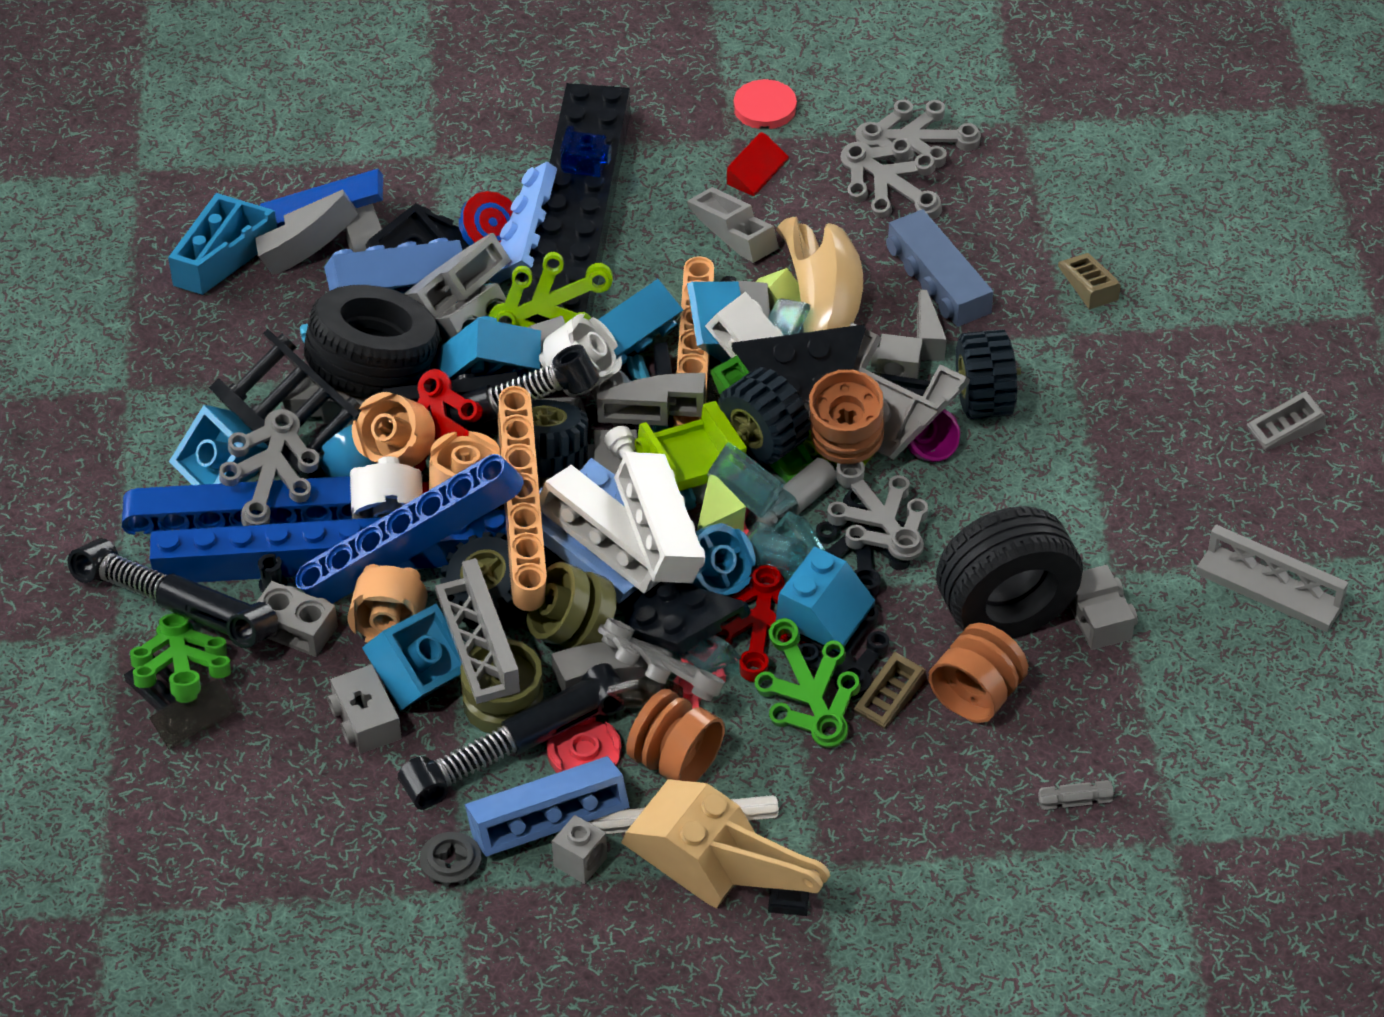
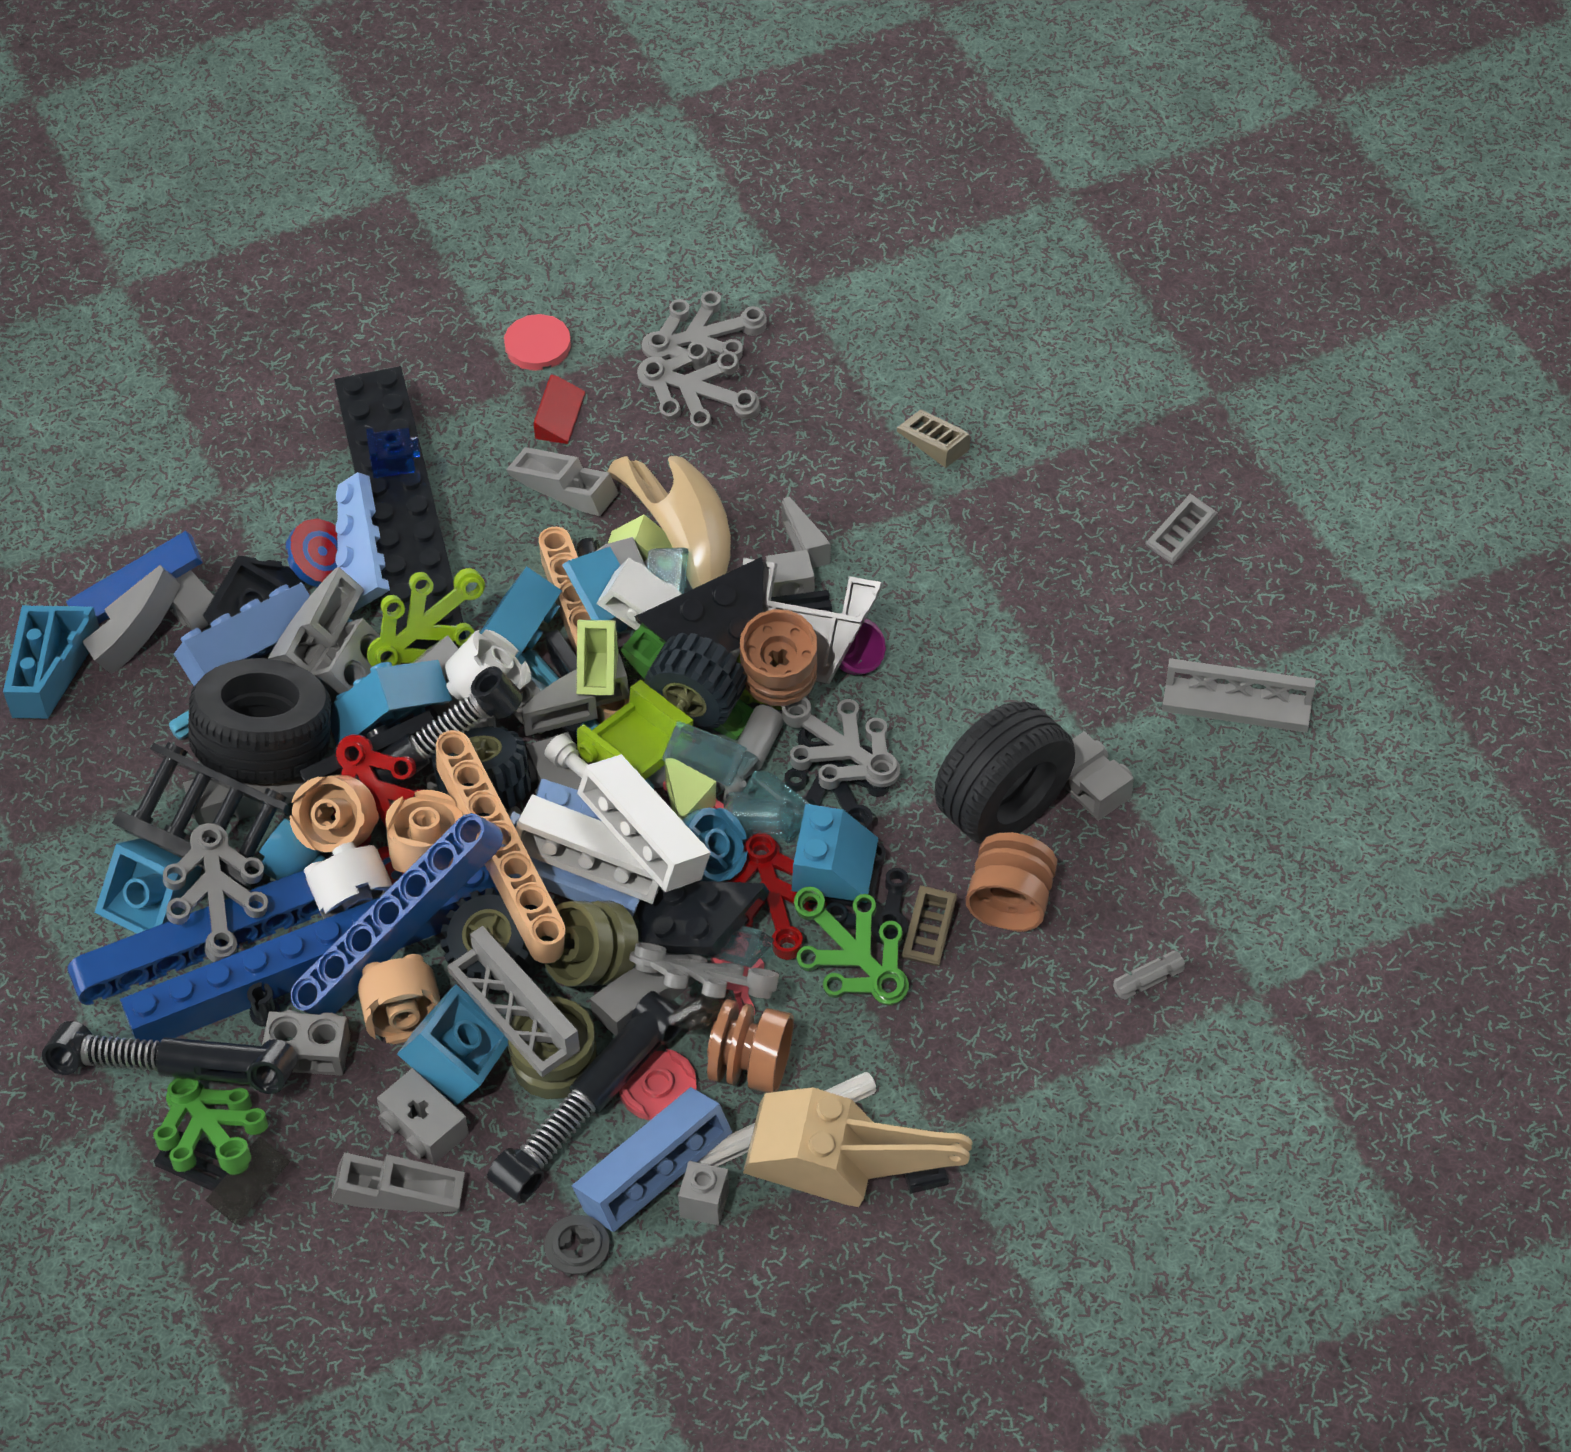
camera: 20 degrees left, 5 degrees up
sand blue brick [886,209,993,327] -> none
black wheel [956,329,1021,419] -> none
none -> light grey slope [331,1152,465,1213]
none -> yellowish green slope [576,619,619,695]

